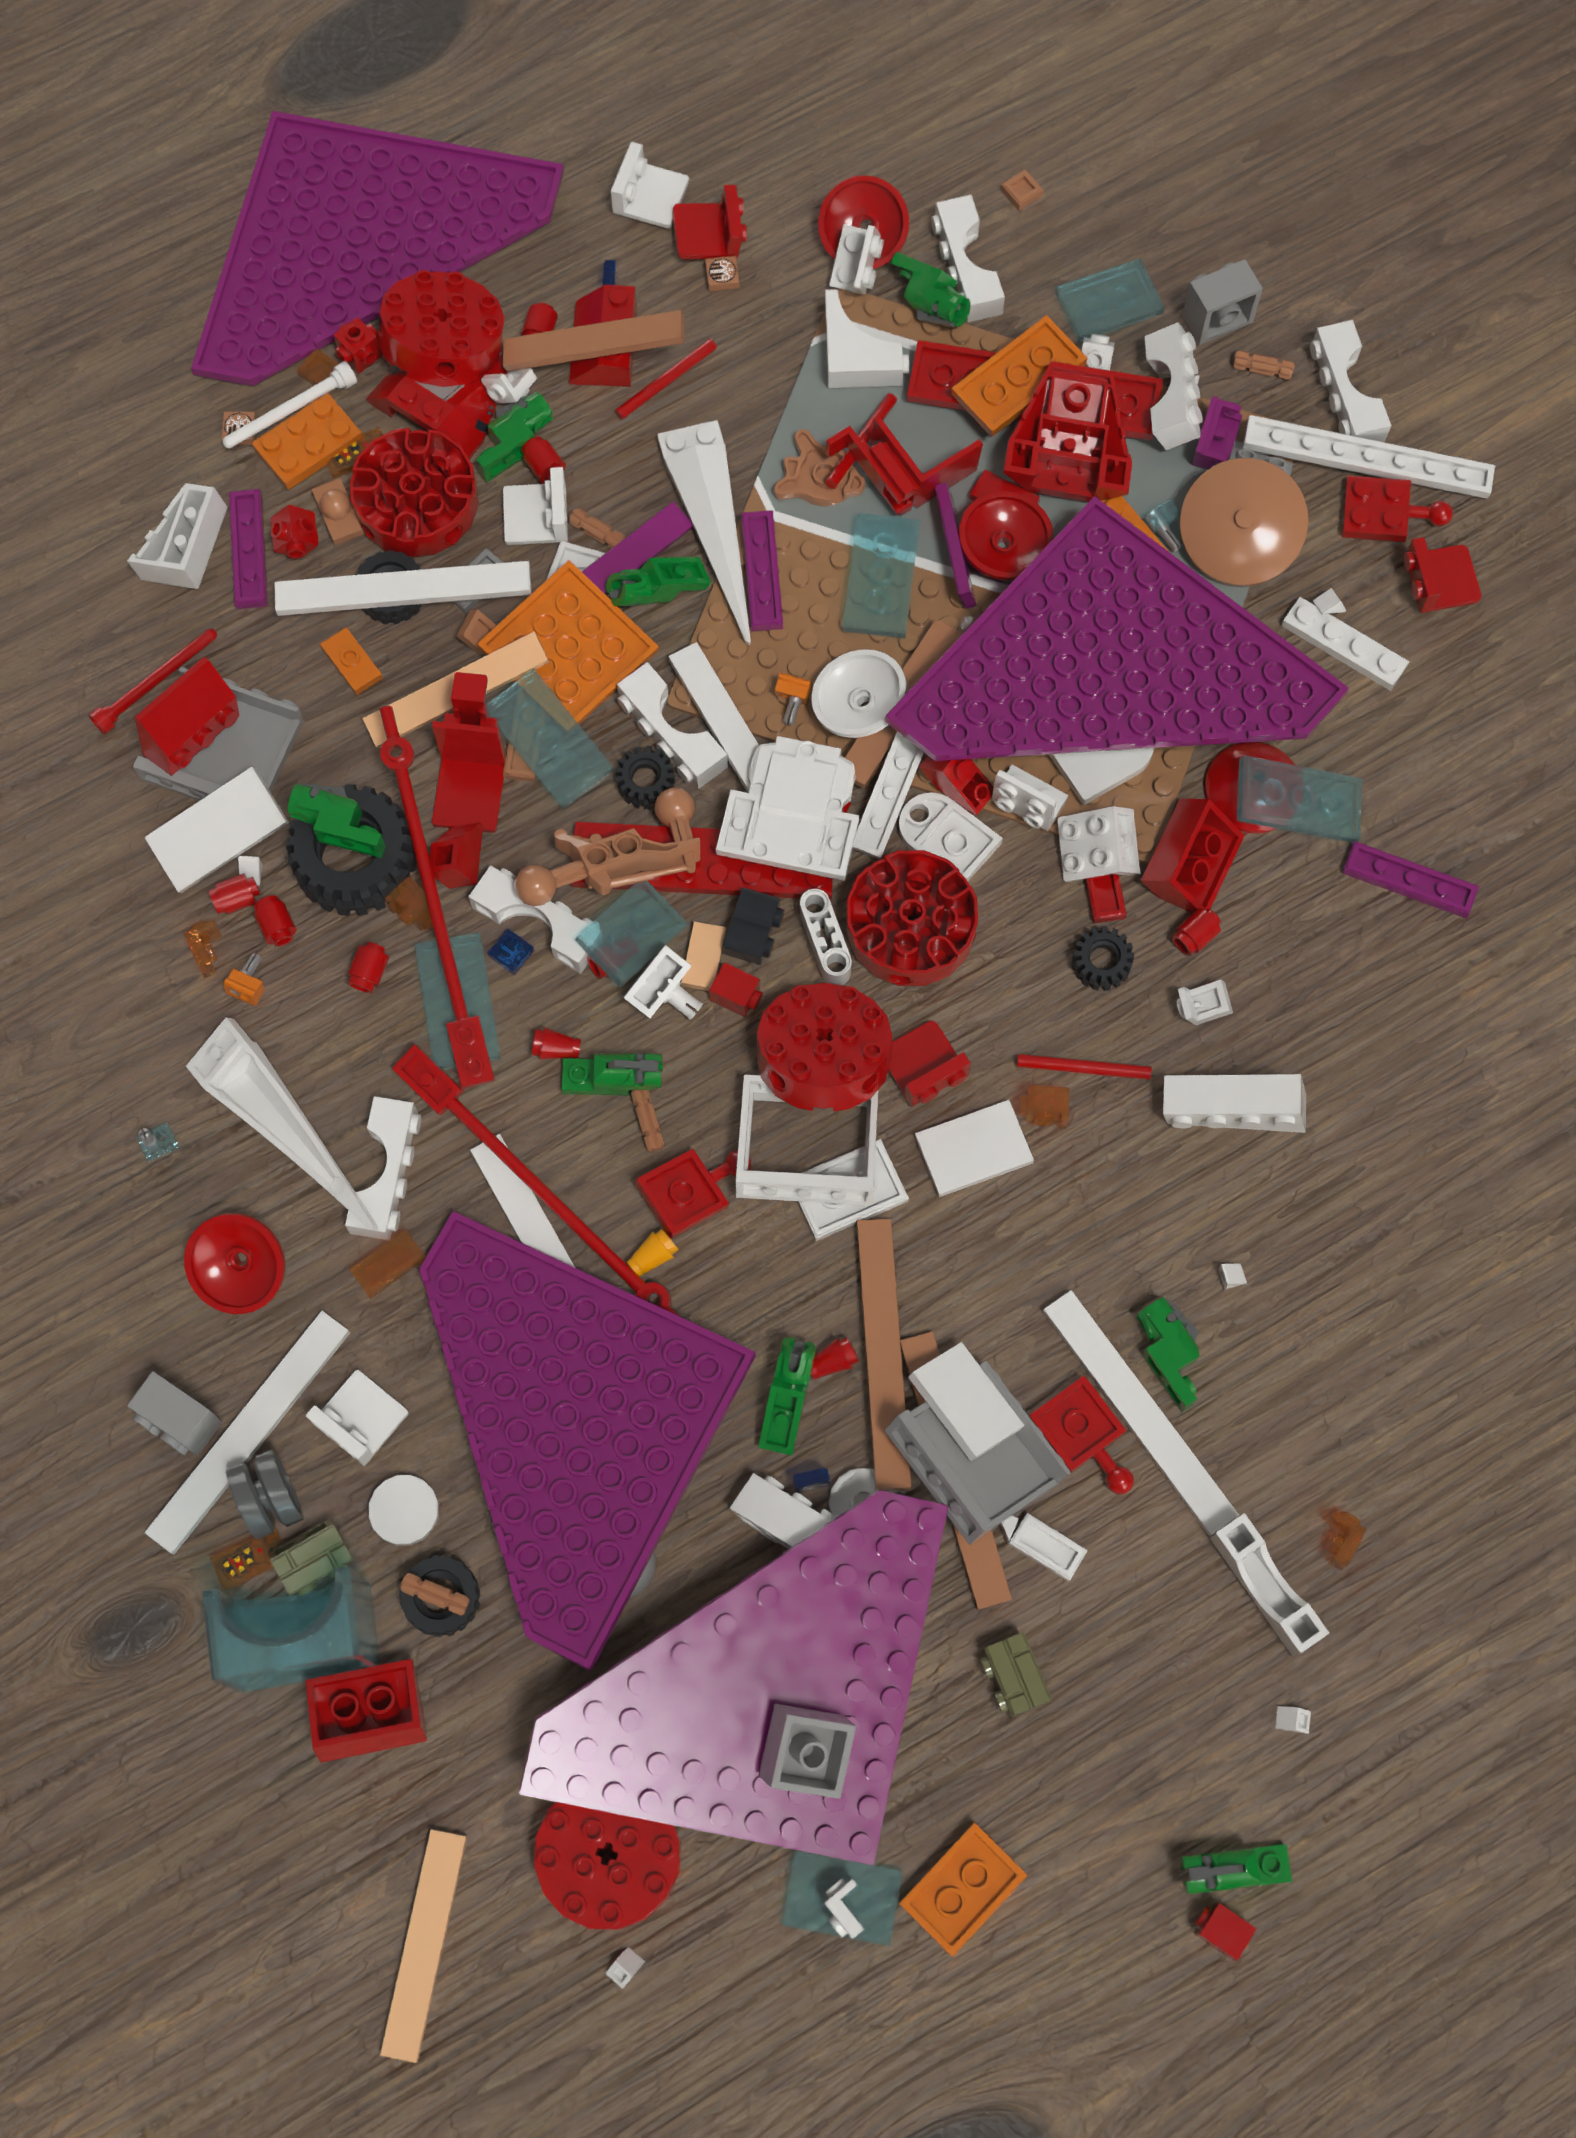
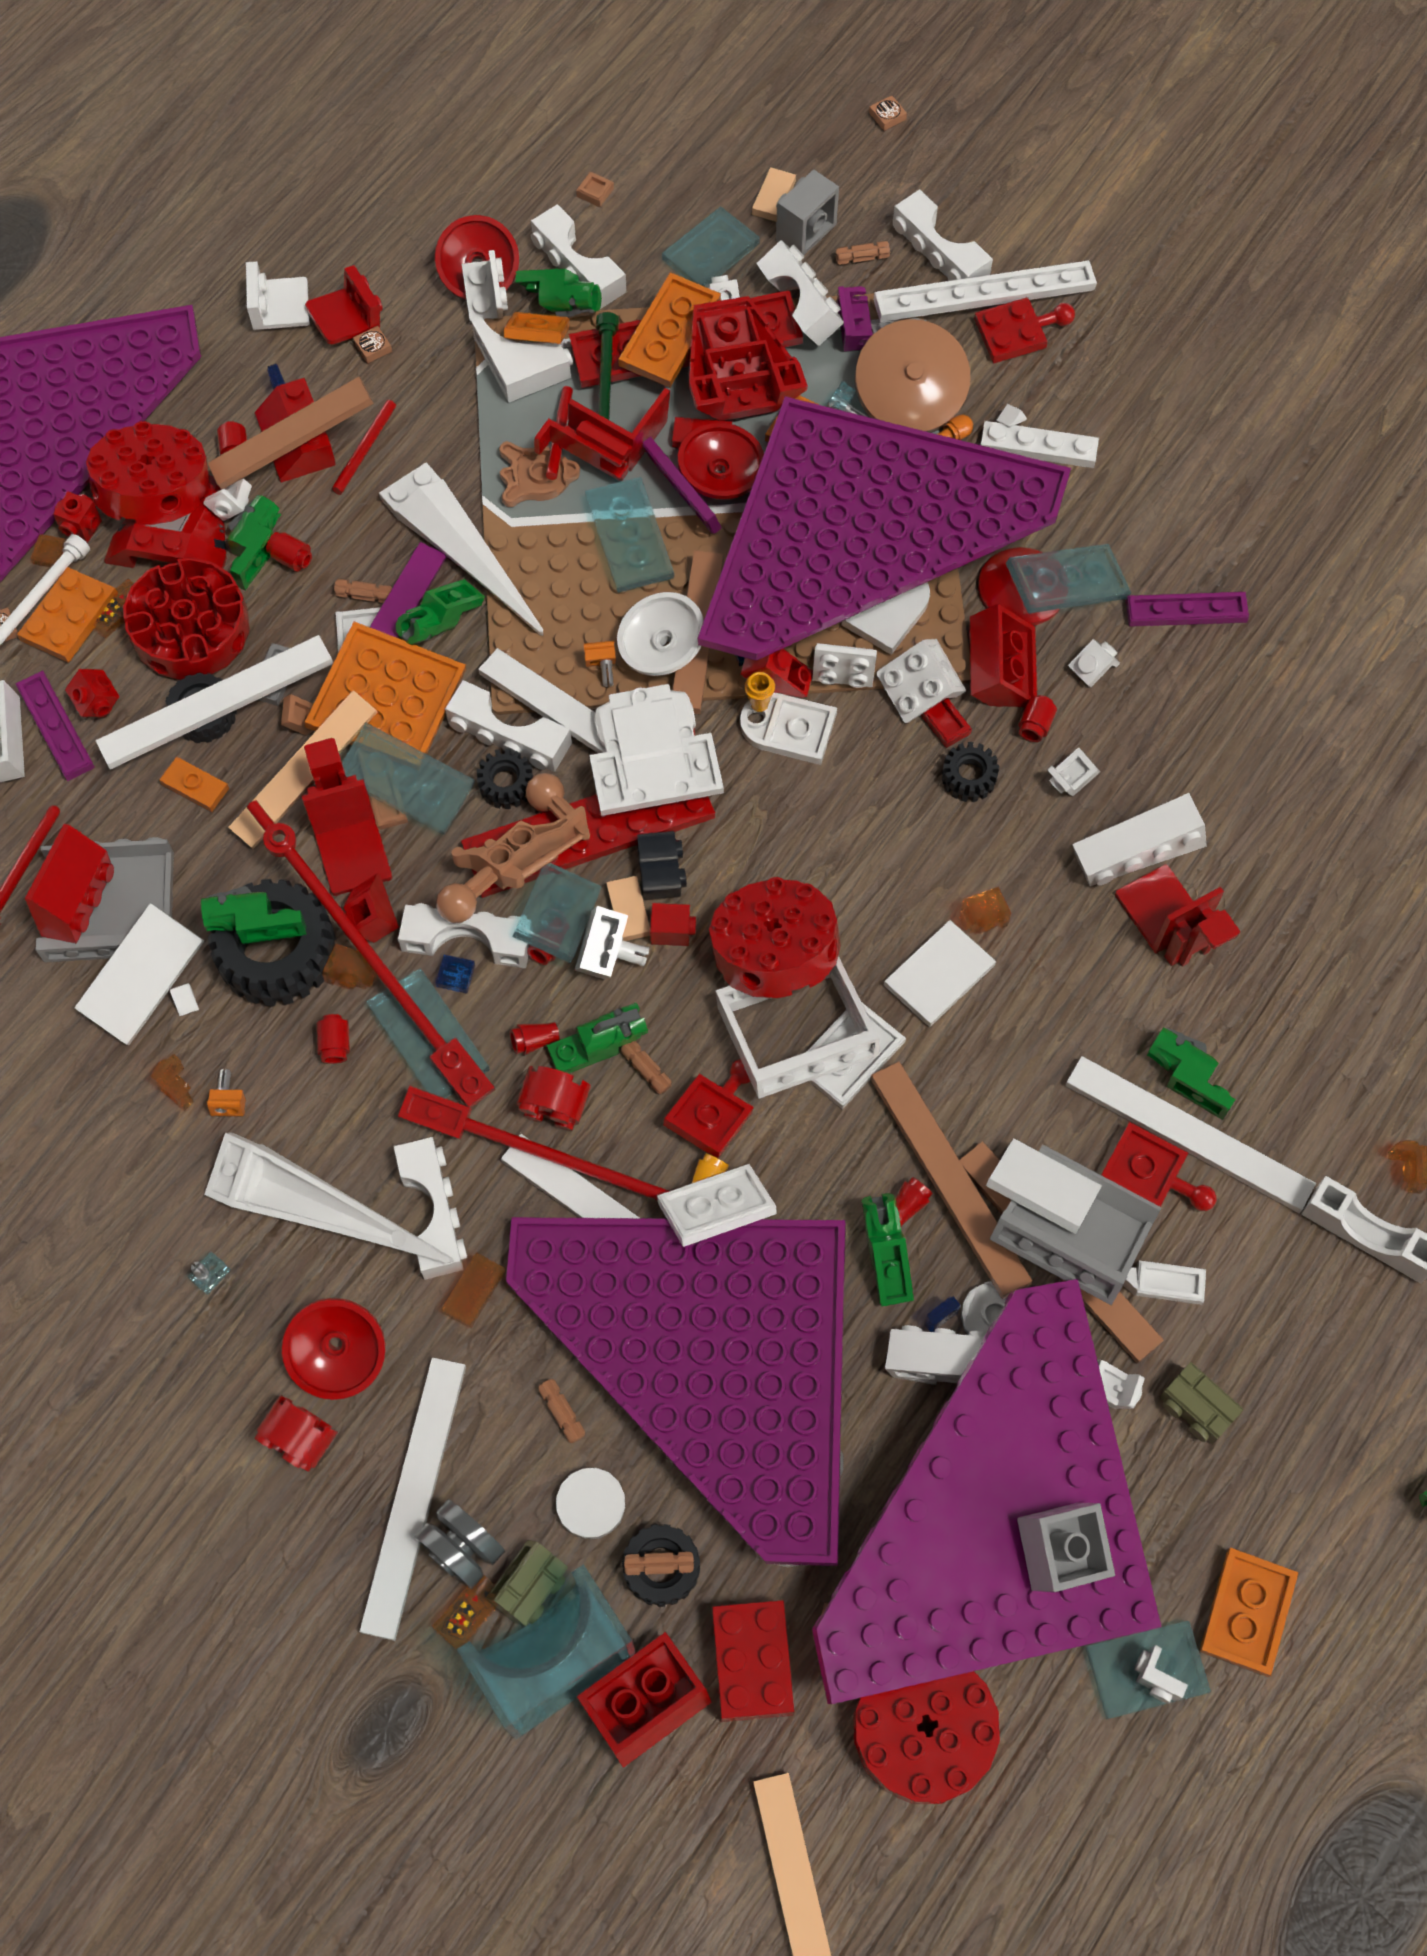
camera: 25 degrees left, 5 degrees down
light grey brick [127,1371,223,1457] -> none
red brick [208,873,261,915] -> none
red brick [254,895,297,947] -> none
white bracket [306,1370,409,1466] -> none
nougat tile [311,478,364,546] -> none
white bracket [503,467,568,545] -> none
white piece [605,1946,645,1989] -> none
magenta tile [742,510,783,631] -> none
white beam [800,889,852,985] -> none
red brick [846,850,978,986] -> none
white plate [853,731,924,860] -> none
red bracket [888,1021,971,1107] -> none
red bar [1017,1054,1152,1080] -> none
white piece [1218,1263,1247,1290] -> none
red bracket [1404,537,1482,613] -> none
none -> red brick [254,1394,338,1472]
none -> orange tile [504,312,570,344]
none -> red brick [517,1066,591,1131]
none -> nougat axle [539,1379,585,1443]
none -> dark green piece [596,312,619,420]
none -> white tile [657,1164,777,1247]
none -> red brick [712,1600,794,1722]
none -> light orange cone [745,672,775,712]
none -> light nougat tile [752,167,796,222]
none -> nougat tile [869,96,907,131]
none -> orange cylinder [938,414,973,440]
none -> white bracket [1068,639,1120,687]
none -> white bracket [1097,1360,1145,1409]
none -> red piece [1115,864,1240,967]

